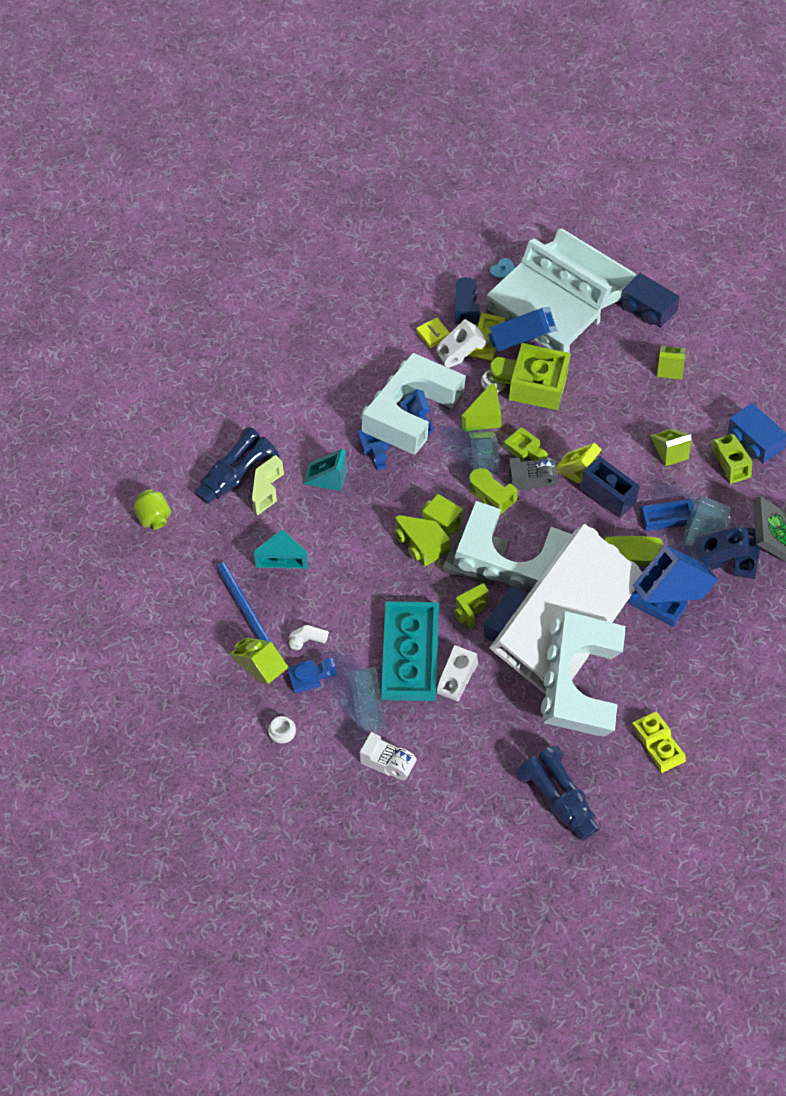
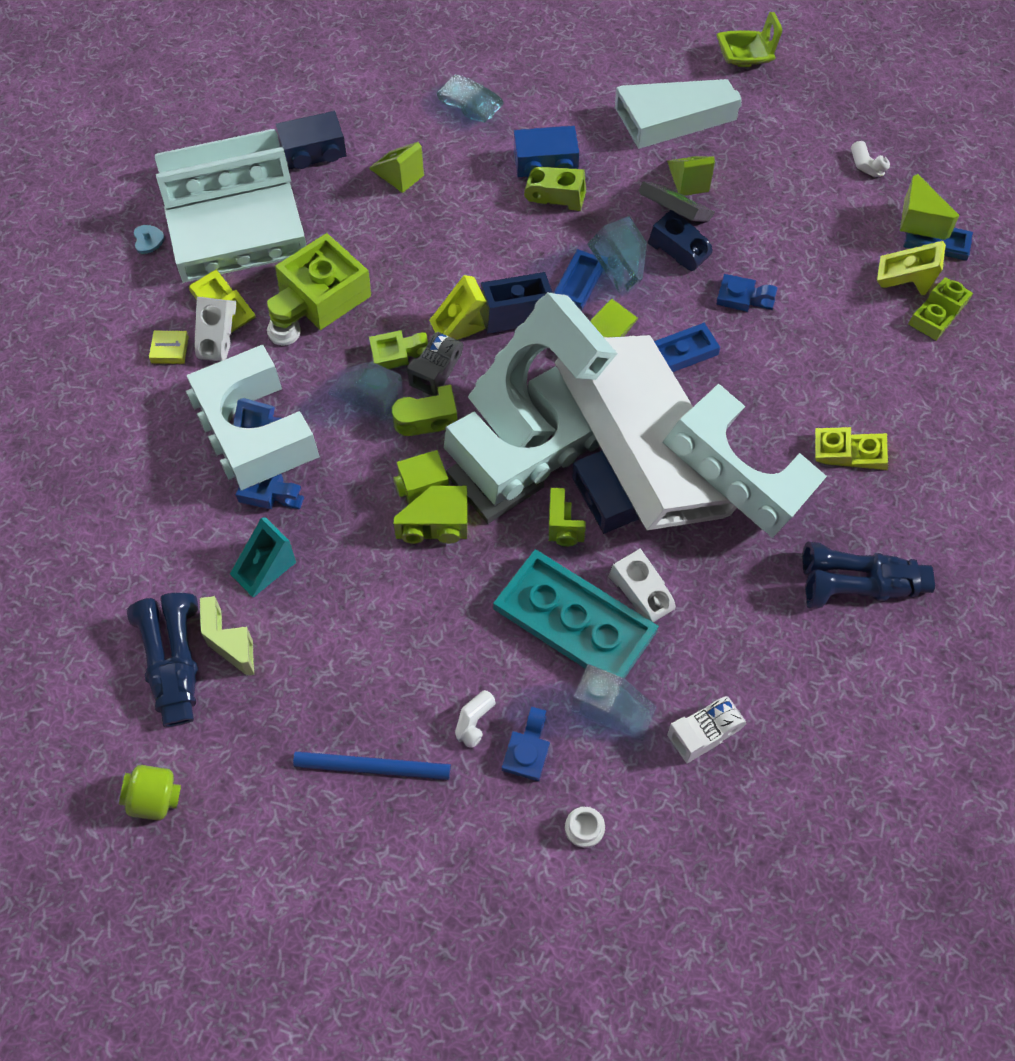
camera: 60 degrees left, 5 degrees up
lime slope [229,638,288,684] -> none
teal slope [254,529,309,569] -> none
dark blue leg [455,277,480,324] -> none
lime slope [462,383,501,431] -> none
blue slope [488,307,558,351] -> none
blue slope [632,544,718,603] -> none
lime slope [650,428,691,466] -> none
dark blue leg [698,527,750,570] -> none
none -> clear light blue slope [436,74,504,123]
none -> light aqua arch [468,292,618,448]
none -> blue plate [716,274,777,312]

